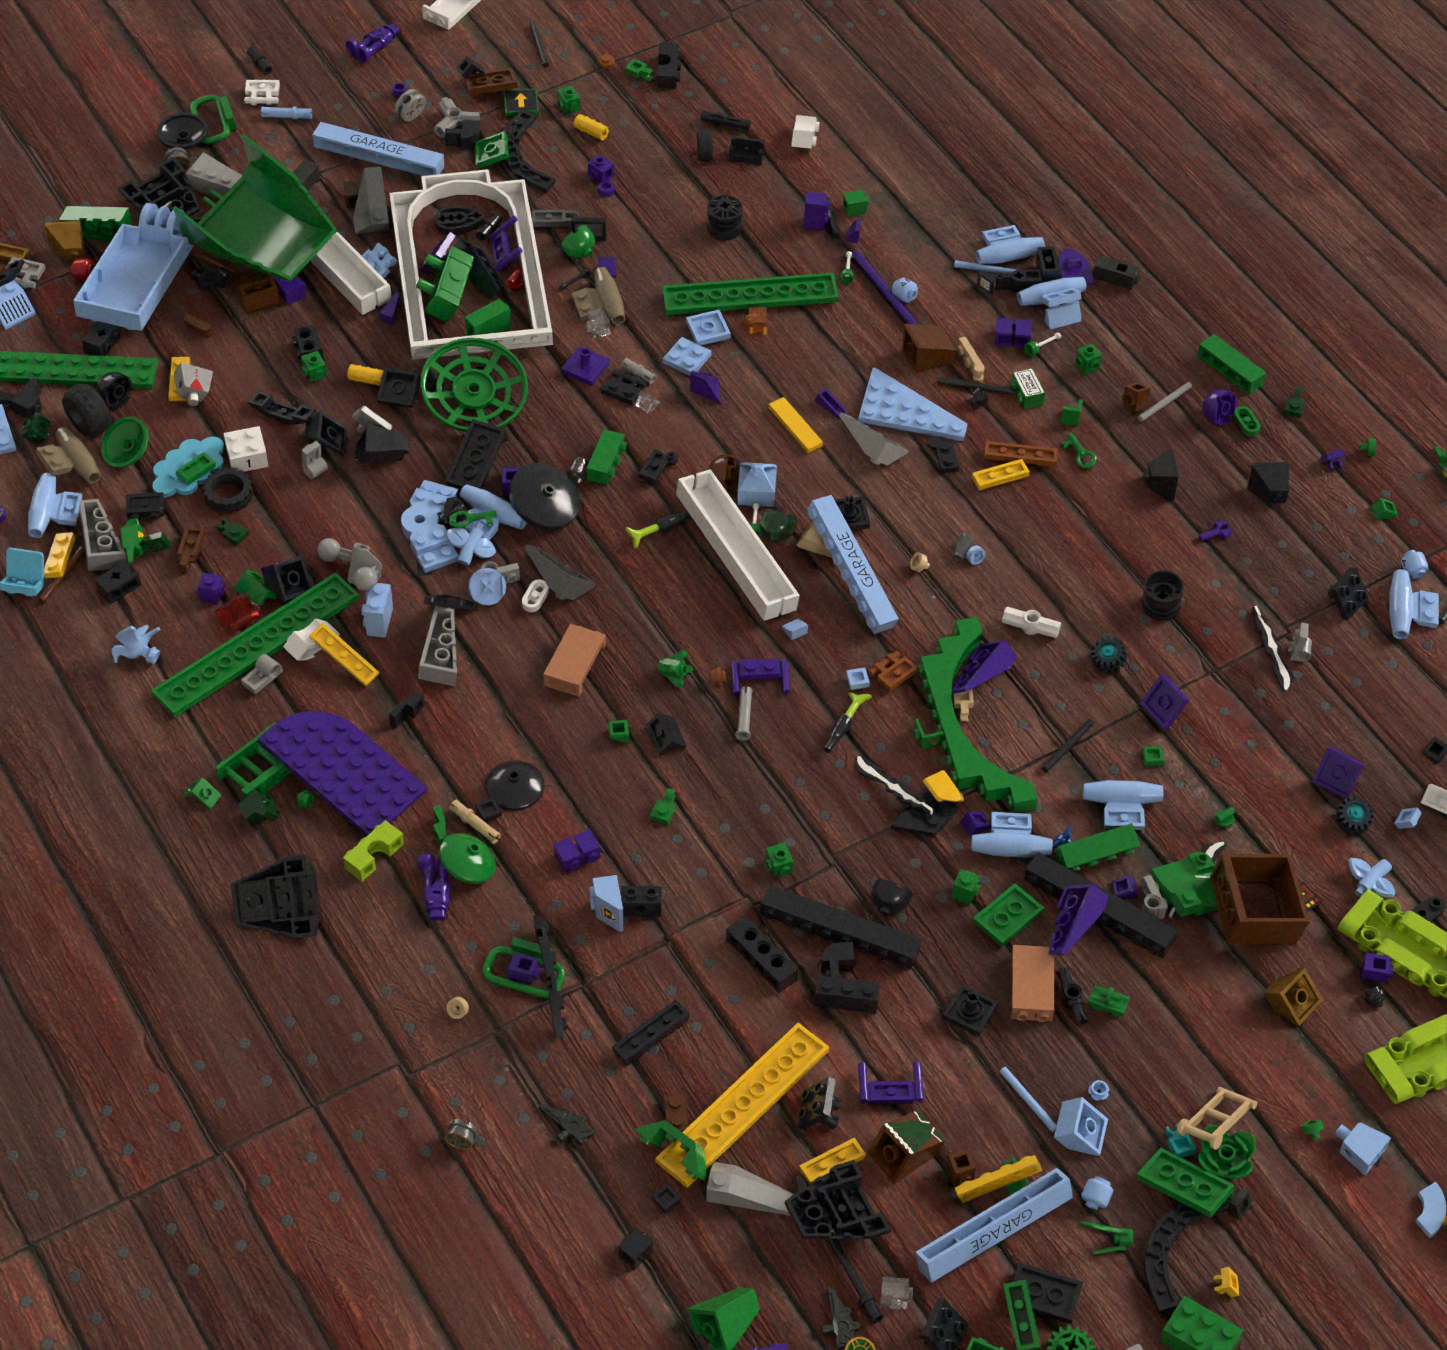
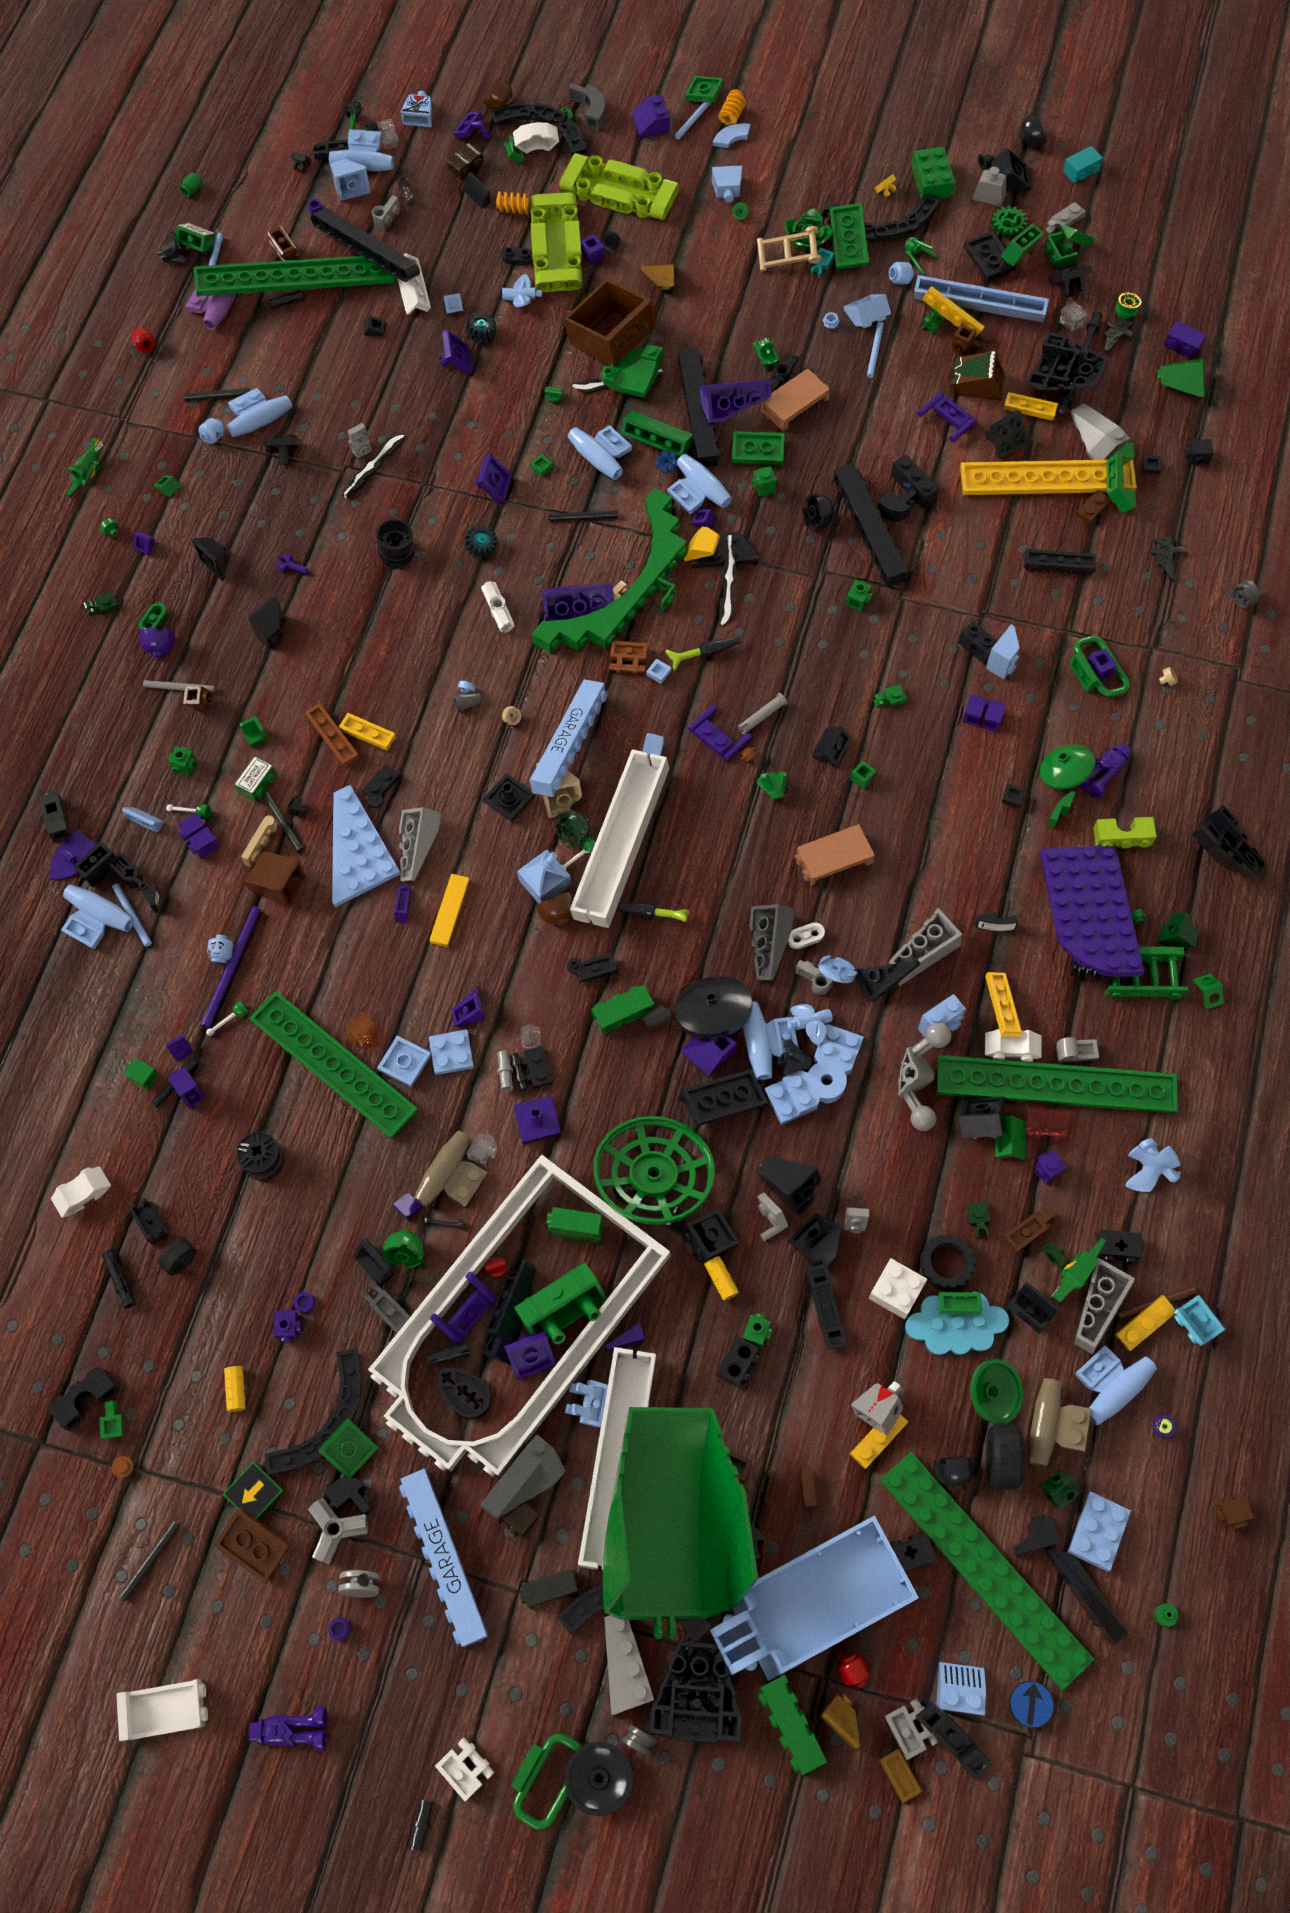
camera: 130 degrees left, 15 degrees up
light blue pin [261,106,312,120] -> none
green piece [449,510,497,528] -> none
tan pin [449,800,501,844] -> none
black panel [457,56,485,79] -> none
black dish [485,760,544,811] -> none
black plate [533,915,567,1038] -> none
green brick [557,85,581,114] -> none
black brick [726,916,798,993] -> none
black plate [942,984,999,1037] -> none
light blue plate [1017,277,1086,308] -> none
green piece [1061,433,1097,470] -> none
dark purple slope [1112,875,1139,899] -> none
light grey plate [1141,875,1168,920] -> none
green brick [1197,334,1266,395] -> none

